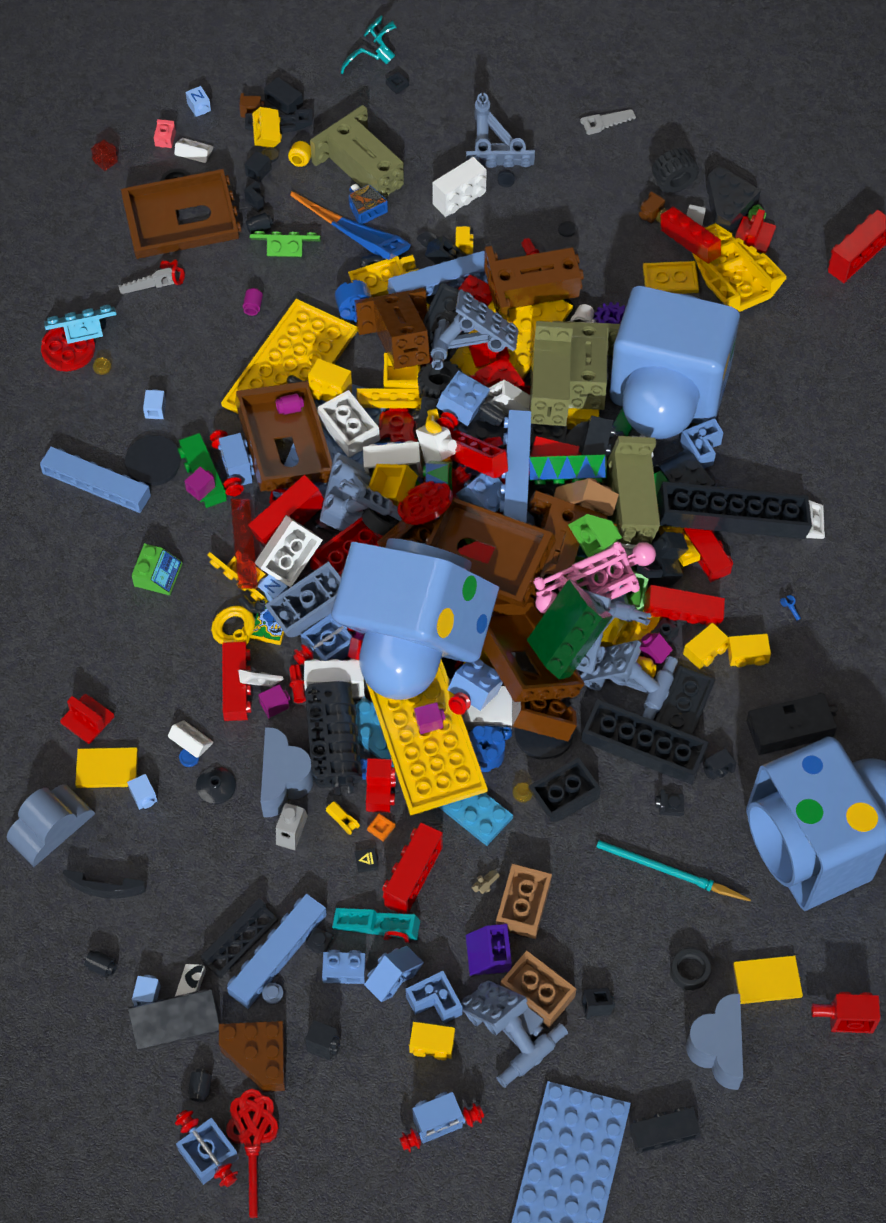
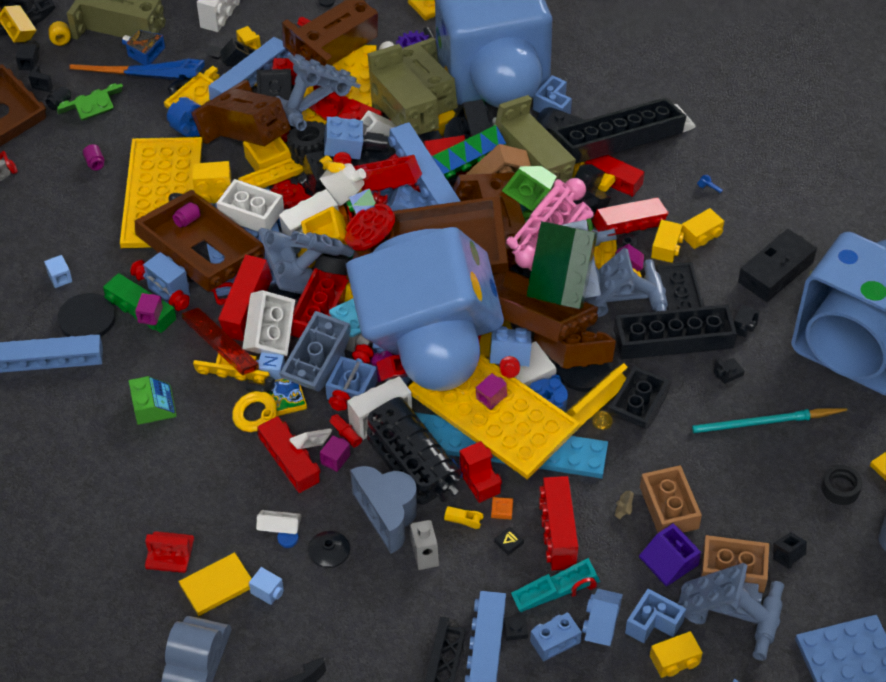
camera: 30 degrees left, 10 degrees down
none -> yellow fence [566,363,628,427]

